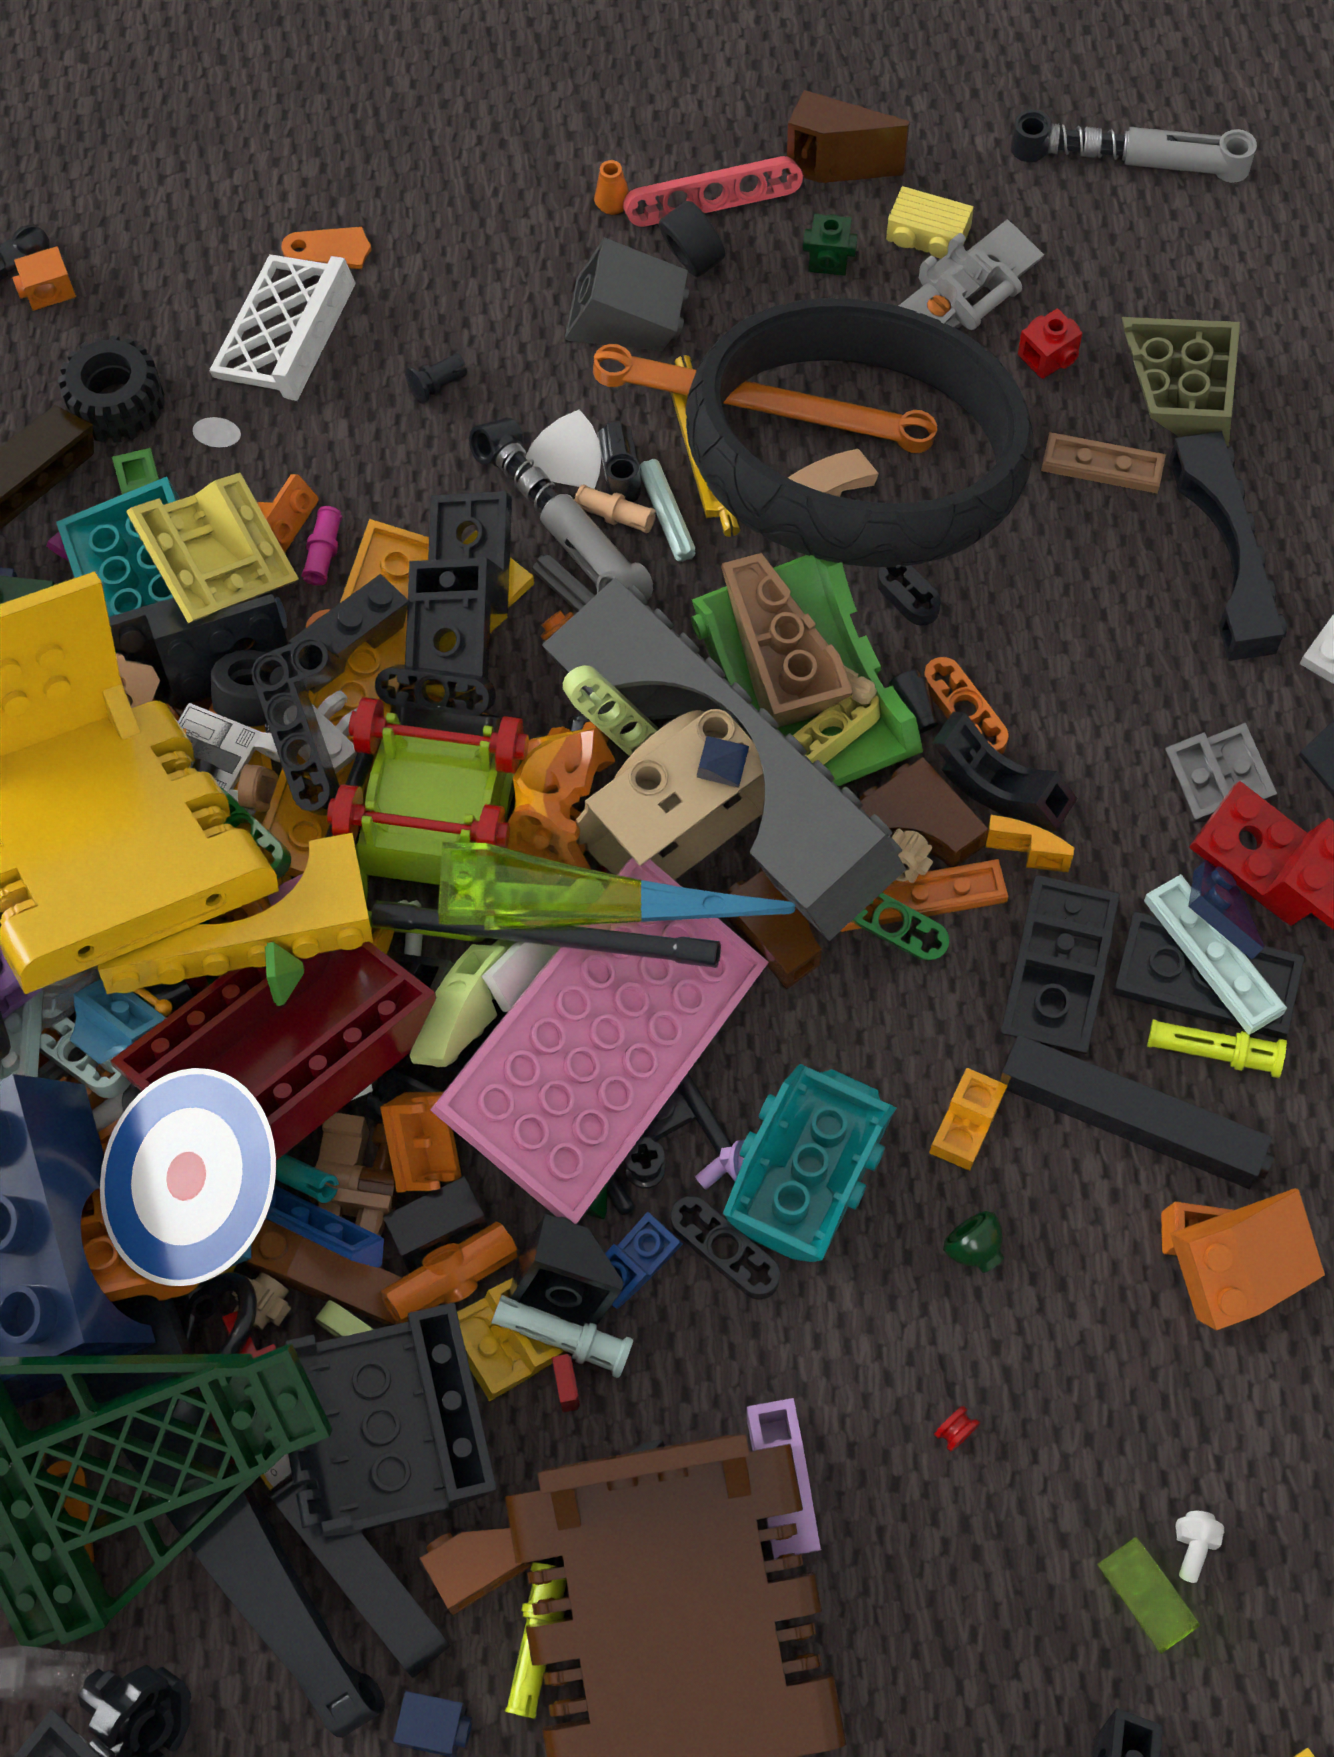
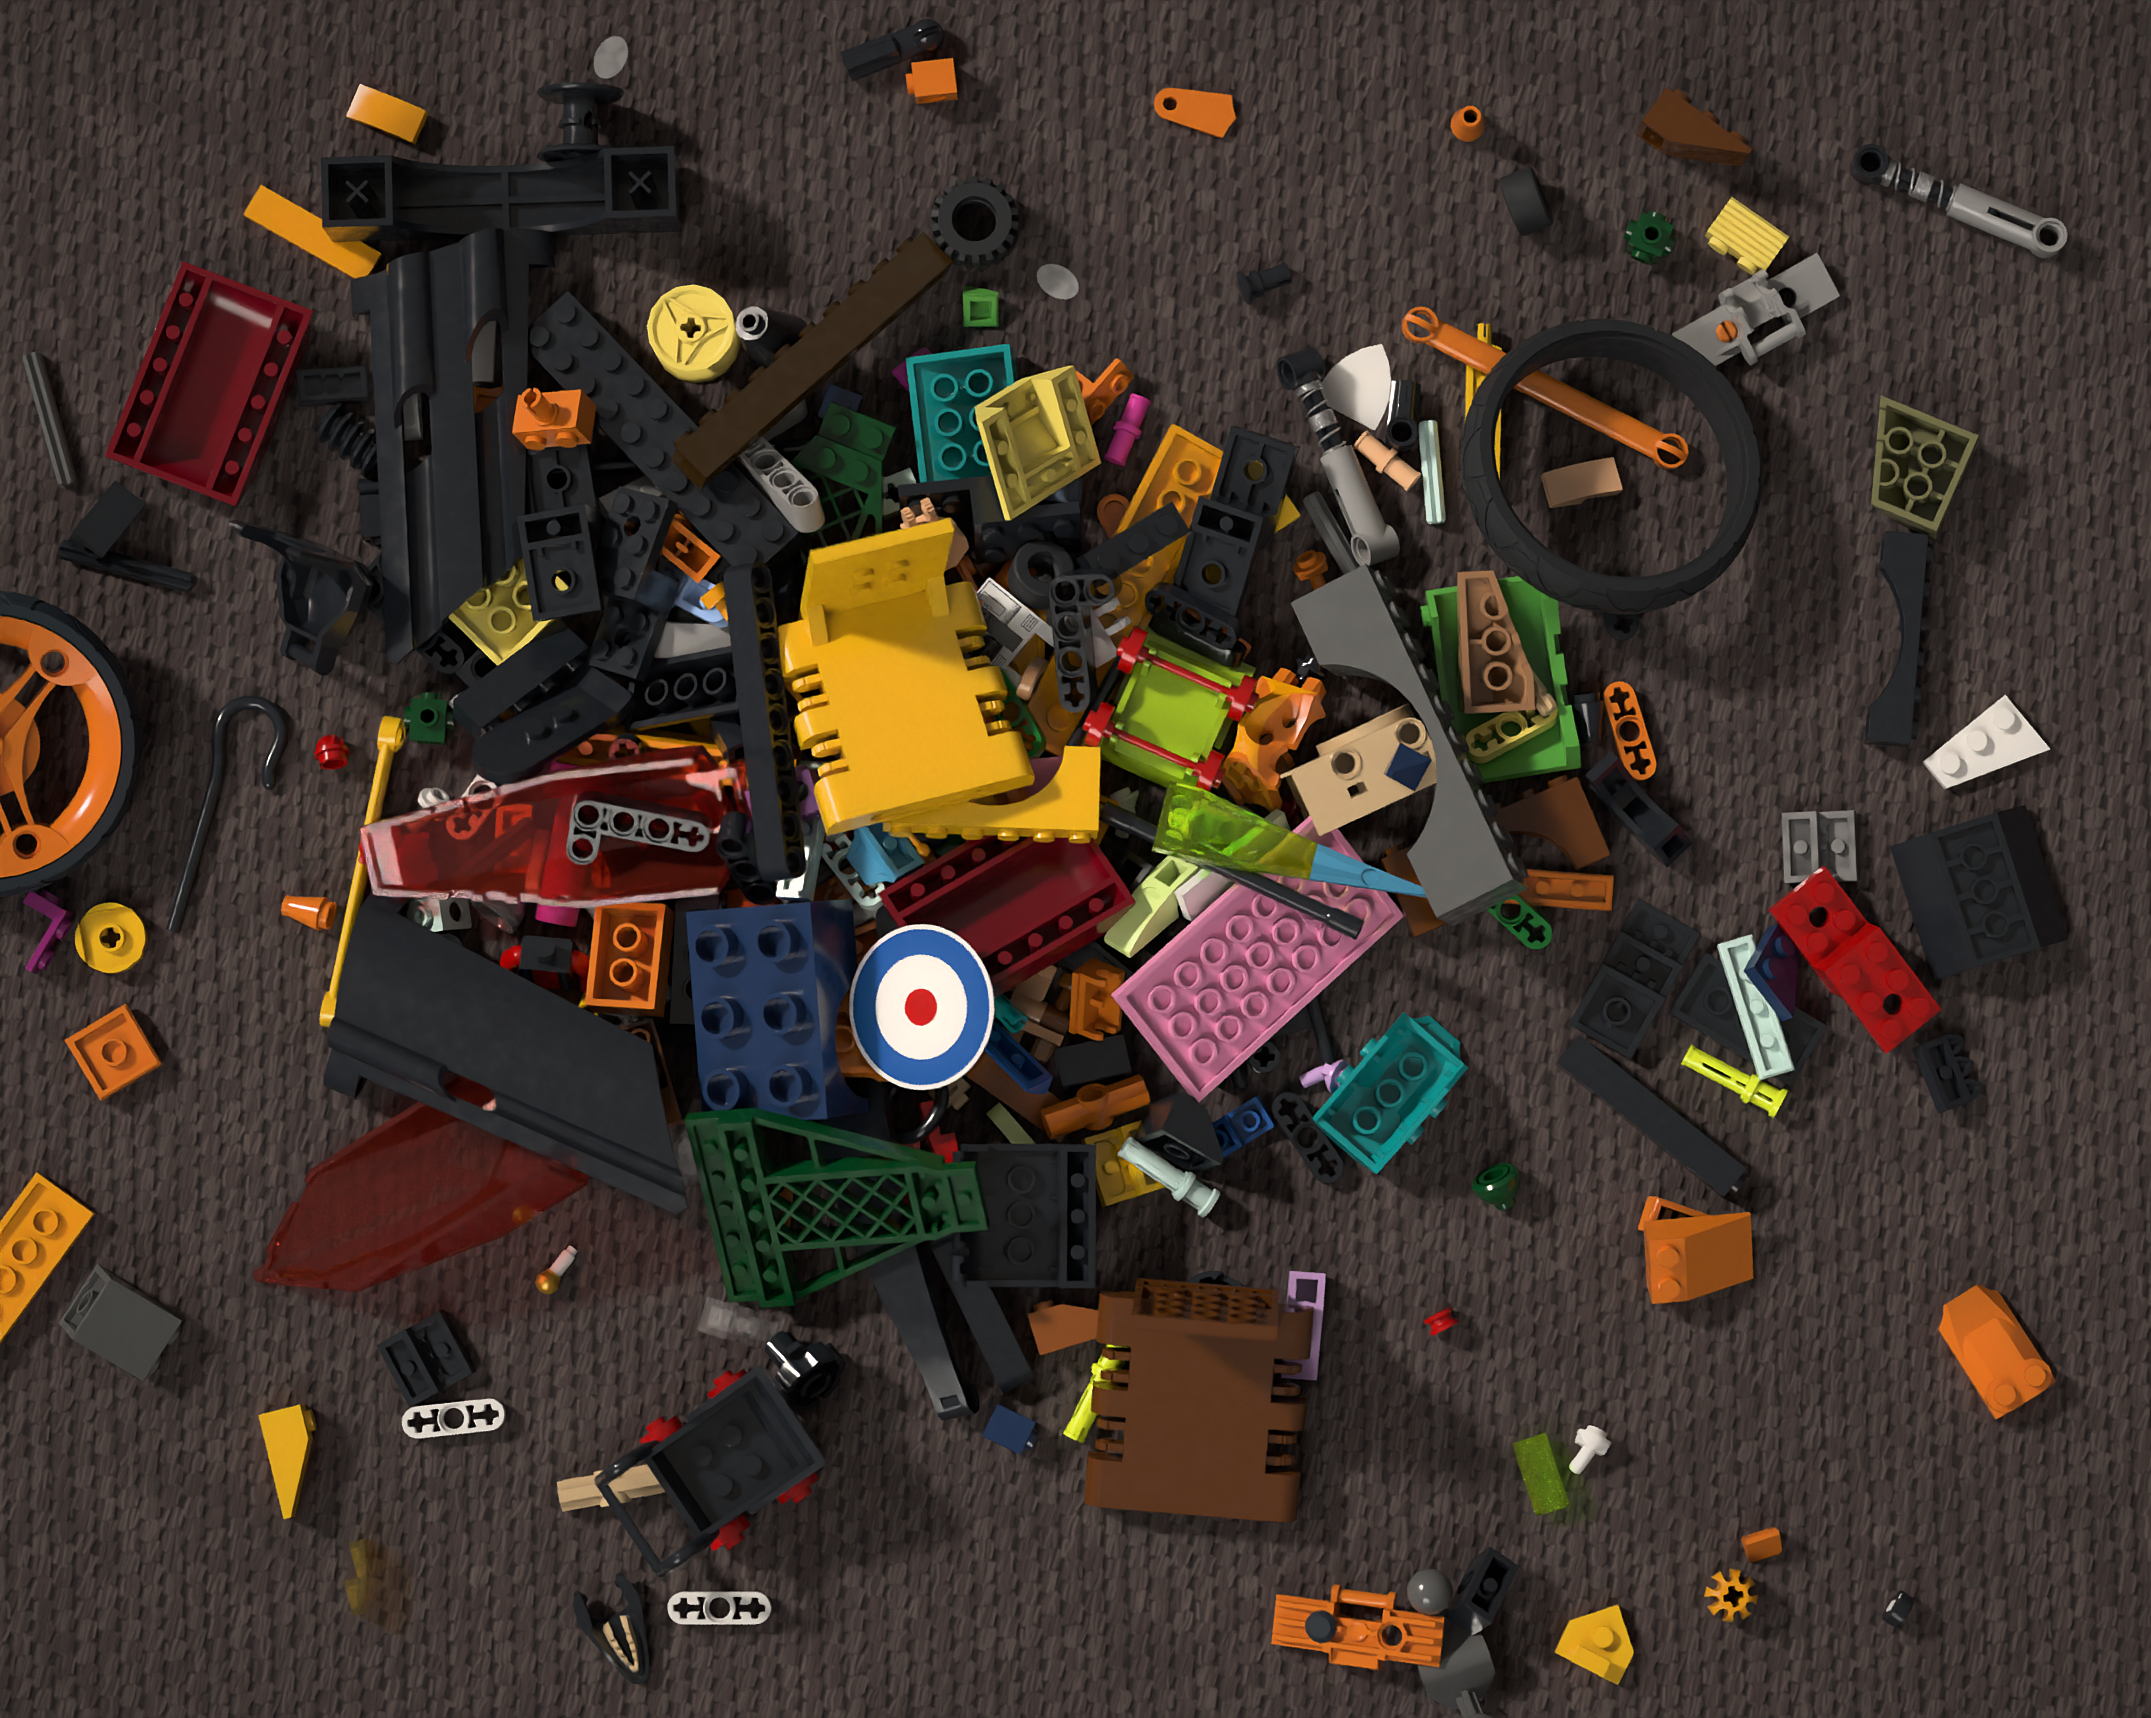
camera: 15 degrees right, 20 degrees up
white fence [209,254,356,401] -> none
bright green slope [265,942,304,1006] -> none
red tile [552,1354,581,1412] -> none
yellowish green beam [563,665,659,756] -> none
dark grey slope [565,237,689,351] -> none
coral beam [623,156,803,227] -> none
tan gear [892,828,933,883] -> none
light orange slope [929,1068,1007,1171] -> none
light orange slope [985,815,1074,872] -> none
red brick [1017,308,1083,379] -> none
medium nougat tile [1041,432,1166,494] -> none

